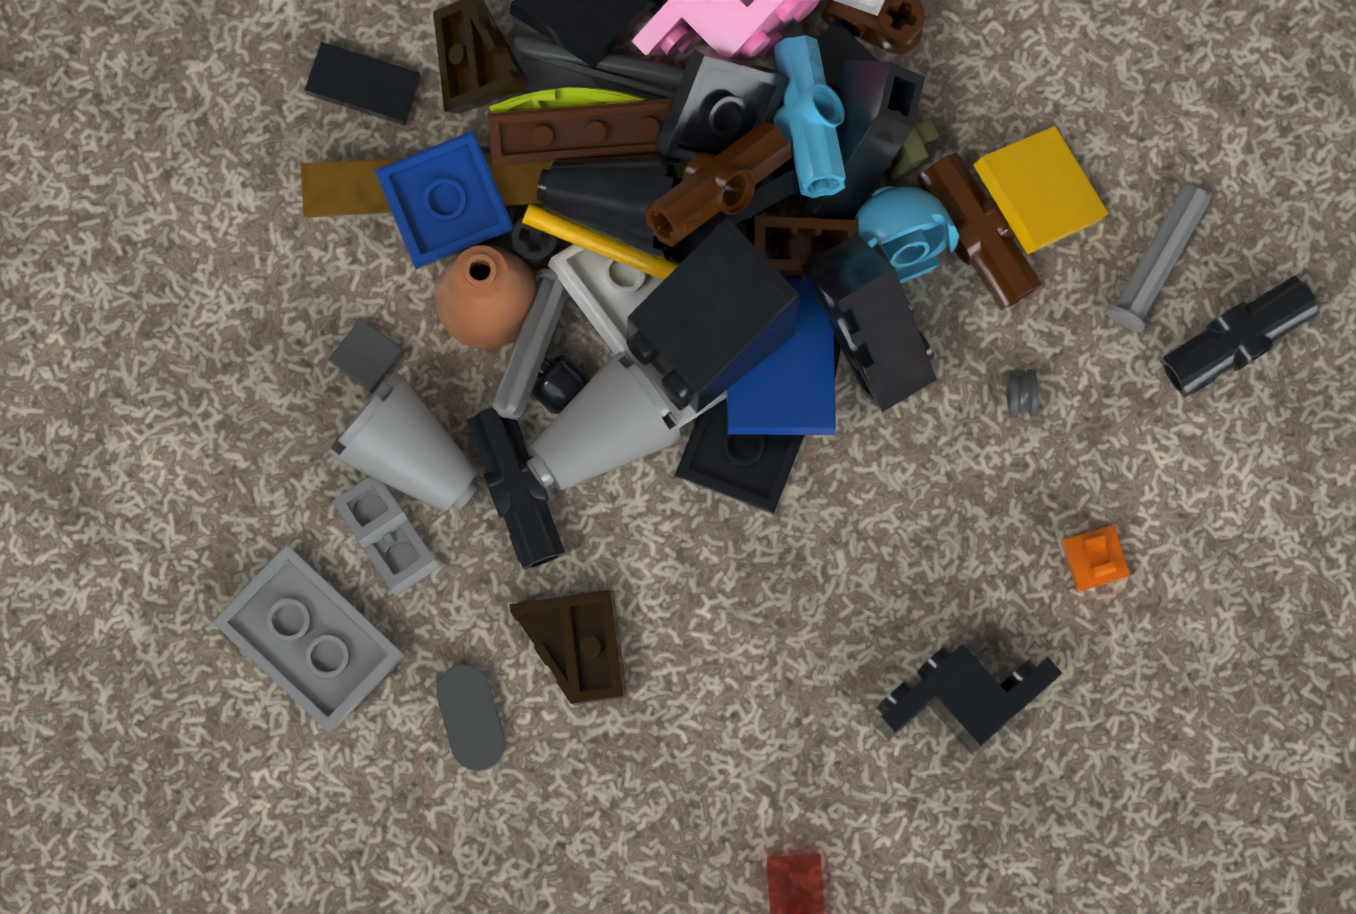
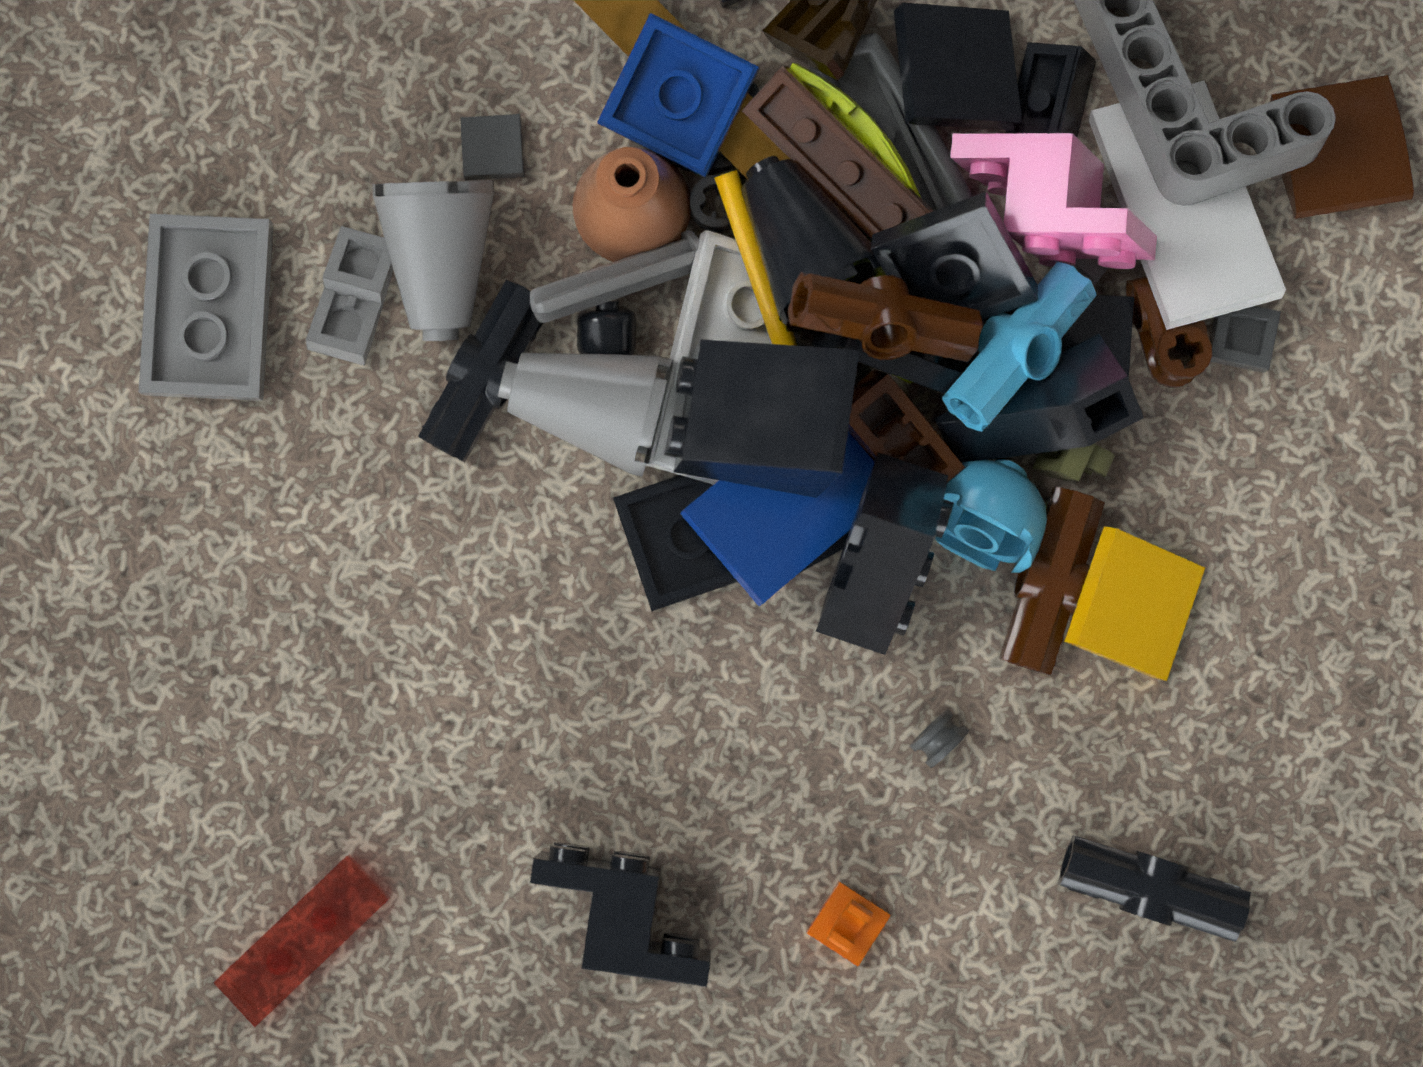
camera: 50 degrees right, 5 degrees up
dark grey tile [436,665,506,771] -> none
dark brown wing [509,590,627,705] -> none
light grey axle [1105,184,1210,332] -> none

